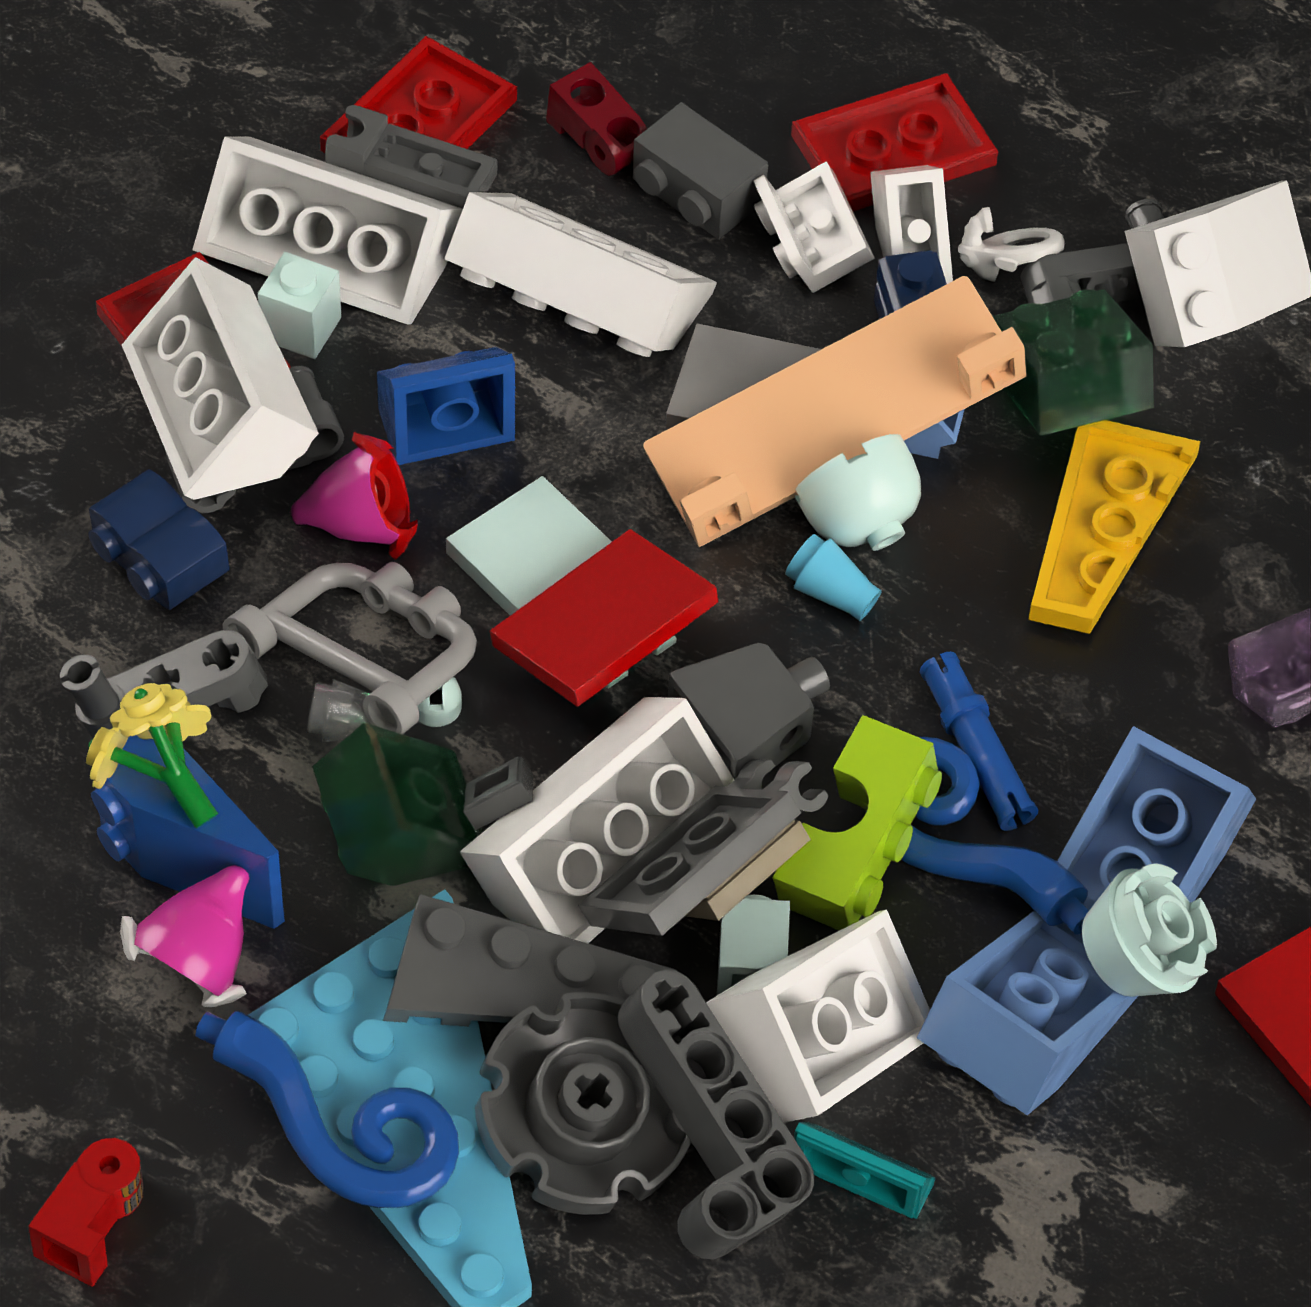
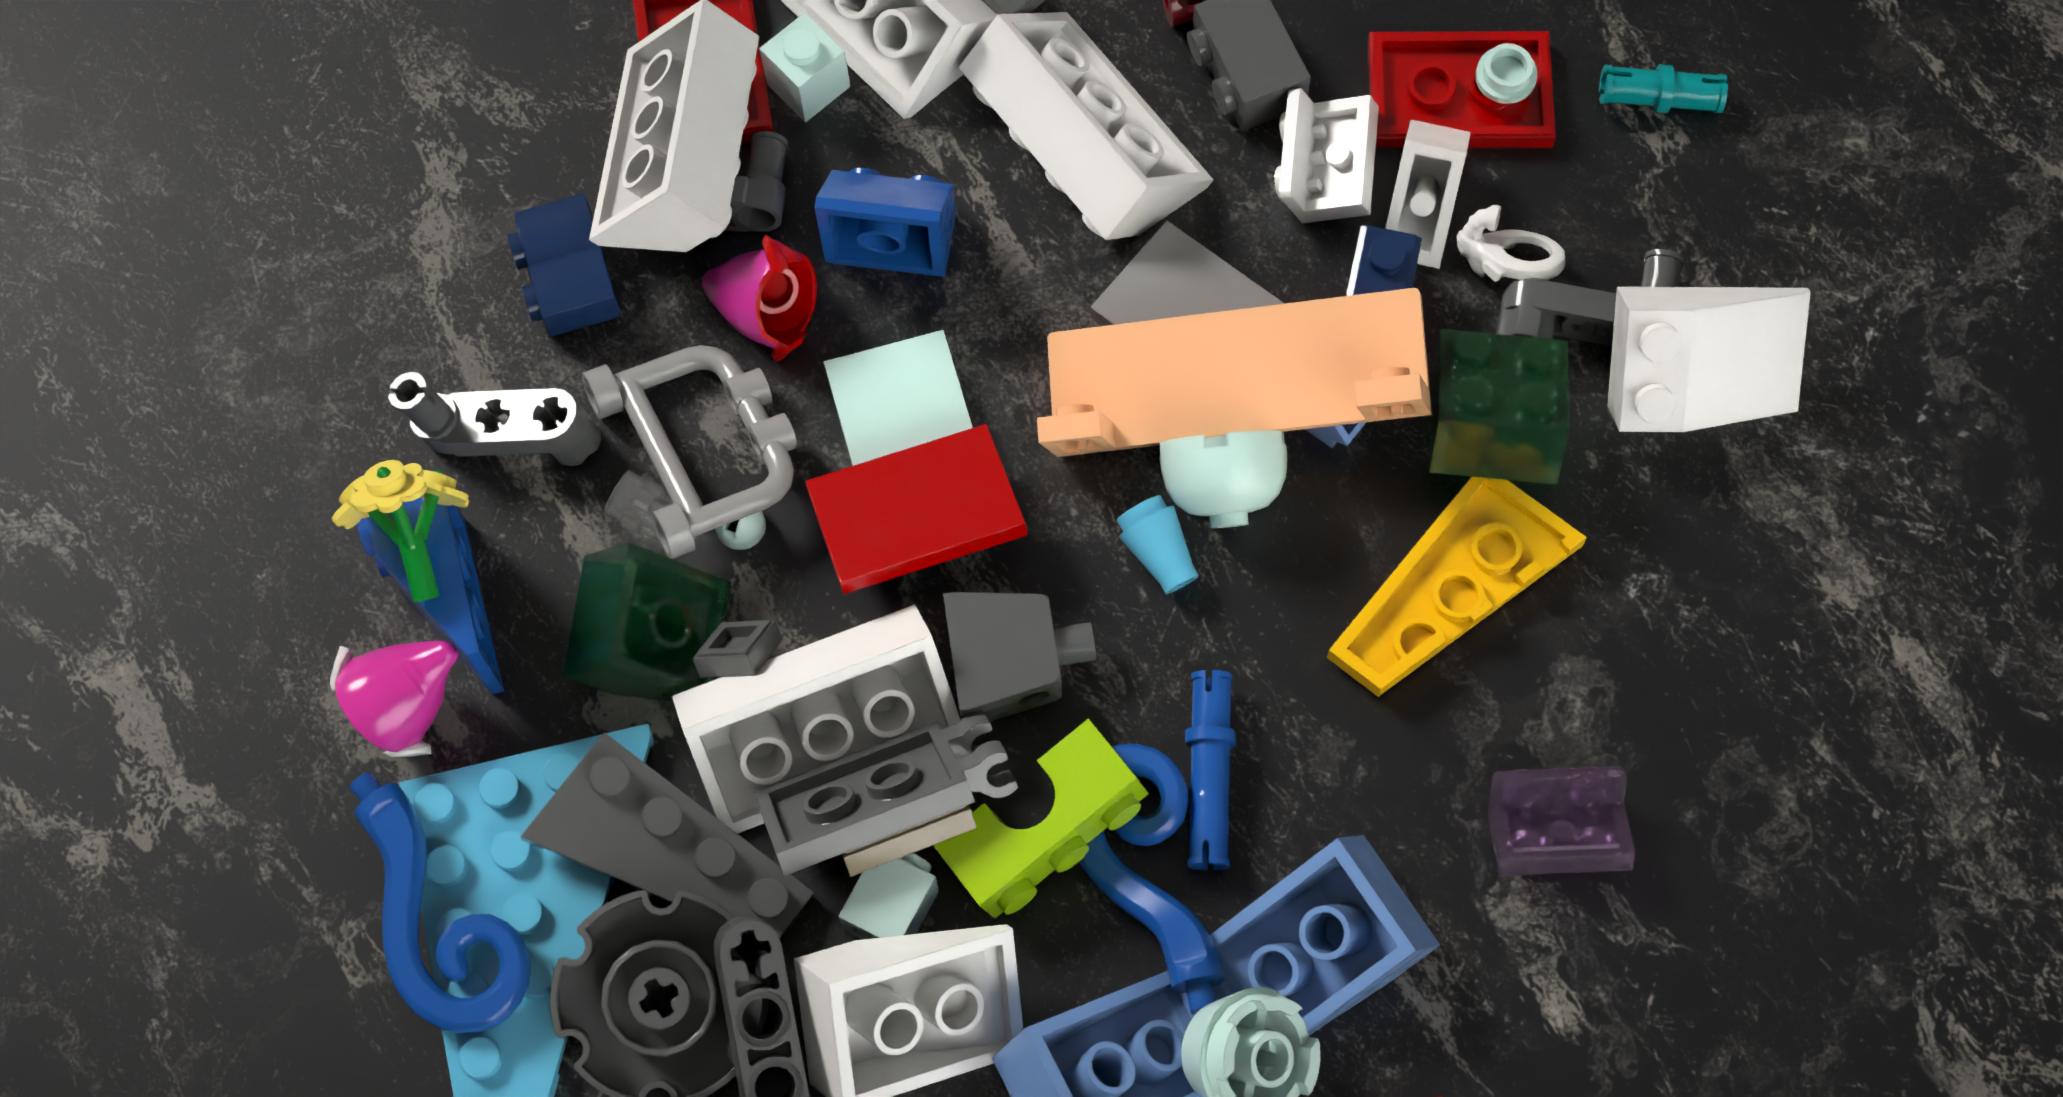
camera: 30 degrees right, 15 degrees up
red leg [28,1138,143,1287] -> none
none -> light aqua plate [1475,44,1537,104]
none -> teal pin [1599,64,1728,114]

